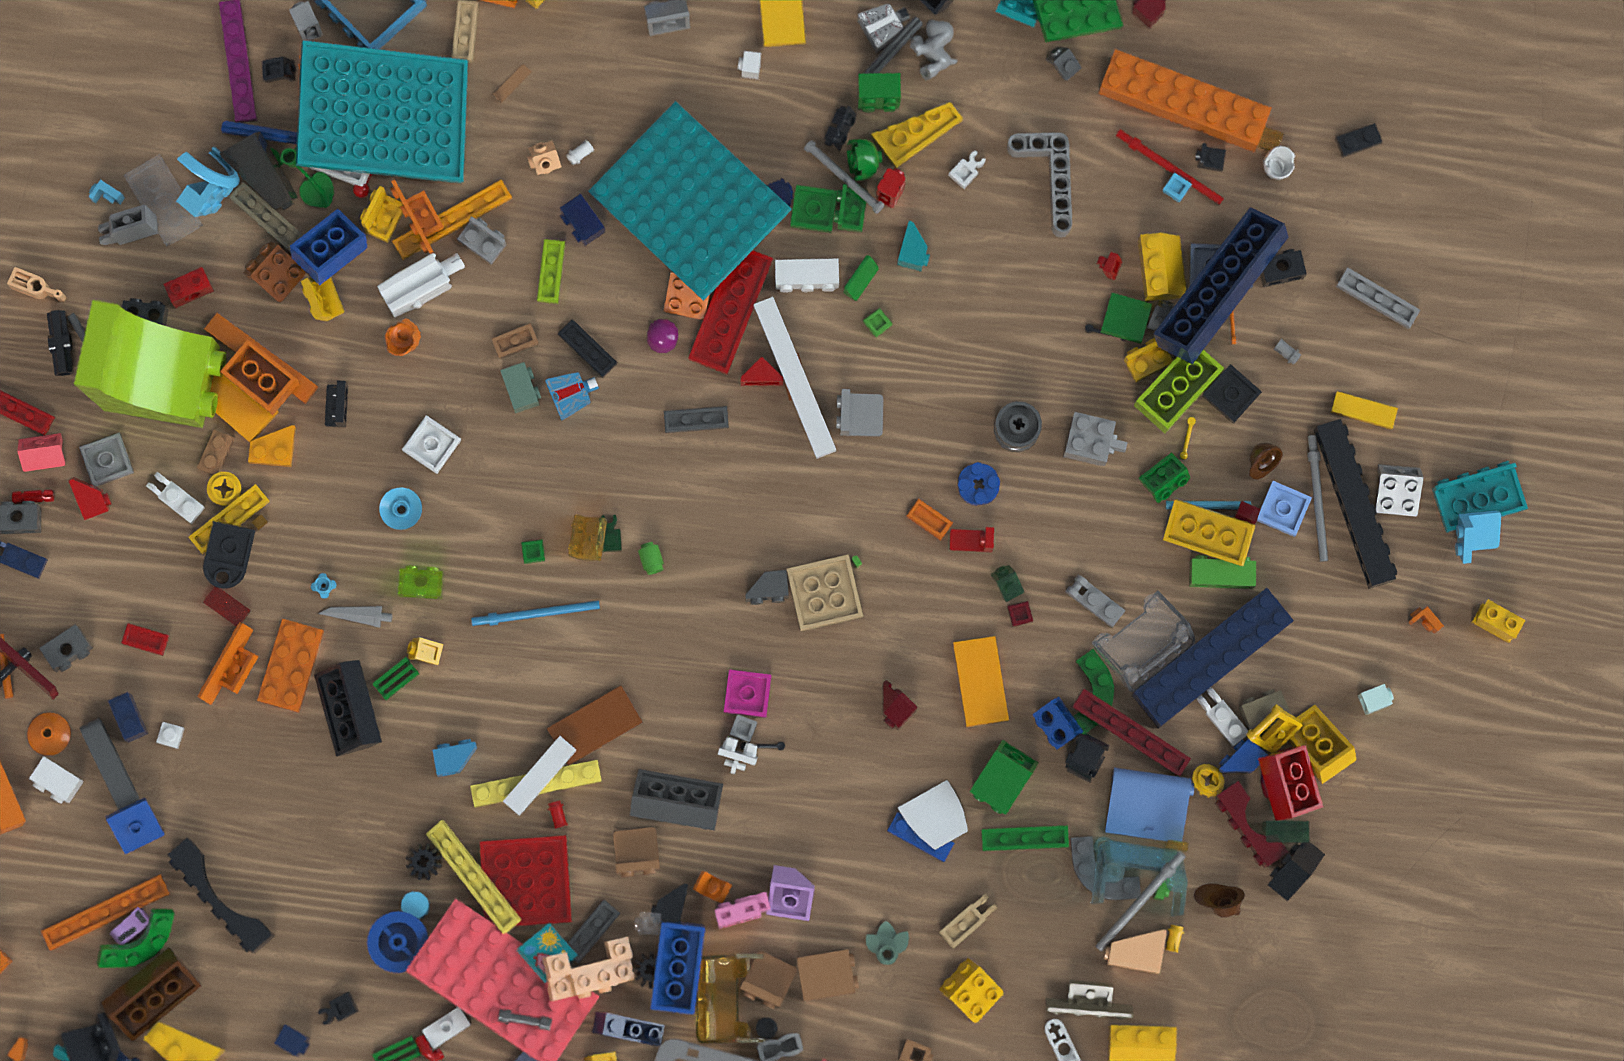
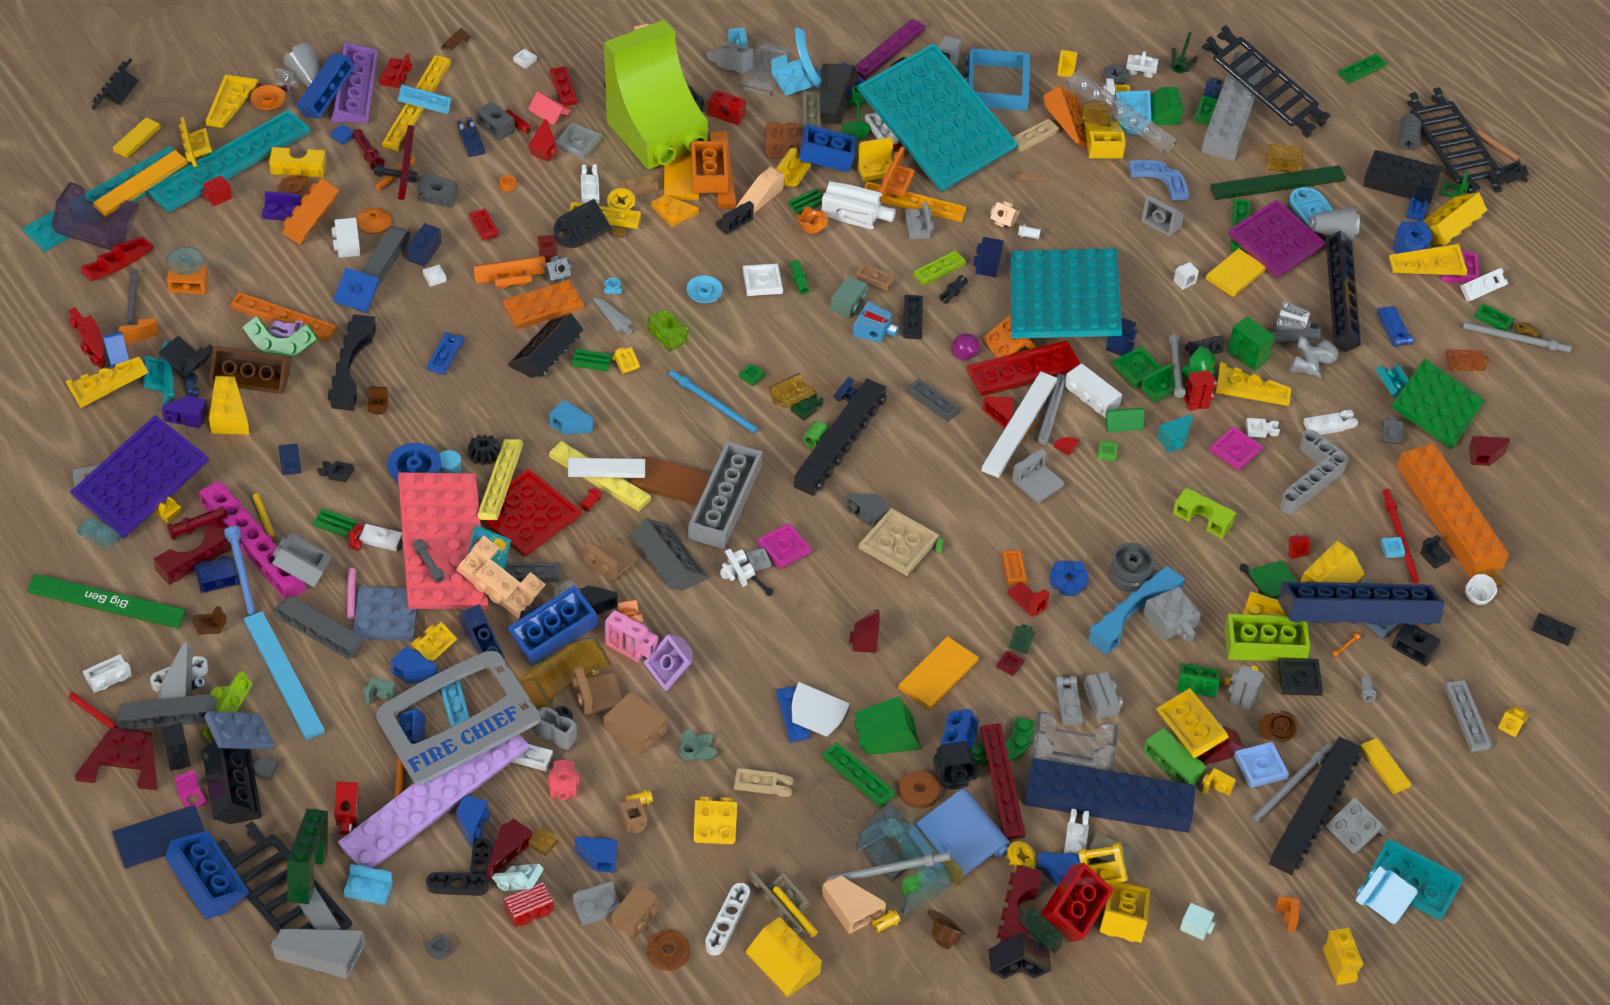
camera: 50 degrees right, 30 degrees down
none -> reddish brown bracket [367,386,388,415]
none -> blue plate [427,332,464,375]
none -> orange tile [499,175,517,191]
none -> brick [542,255,572,282]
none -> yellow pin [625,789,653,805]
none -> light grey brick [688,442,763,550]
none -> light nougat slope [736,166,784,213]
none -> yellow bar [772,886,818,937]
none -> green tile [788,188,823,215]
none -> green pin [790,260,810,294]
none -> black brick [794,378,887,496]
none -> dark blue tile [833,377,857,401]
none -> dark orange tile [899,770,940,808]
none -> black pin [939,275,968,304]
none -> light grey axle [1038,374,1066,445]
none -> red tile [1054,437,1080,456]
none -> light grey brick [1084,672,1123,719]
none -> dark azure arch [1089,566,1185,655]
none -> lime arch [1173,487,1236,539]
none -> yellow bracket [1201,768,1236,796]
none -> dark pink plate [1210,426,1263,471]
none -> light grey brick [1228,665,1264,711]
none -> white hinge [1303,410,1358,435]
none -> yellow bracket [1498,705,1530,737]

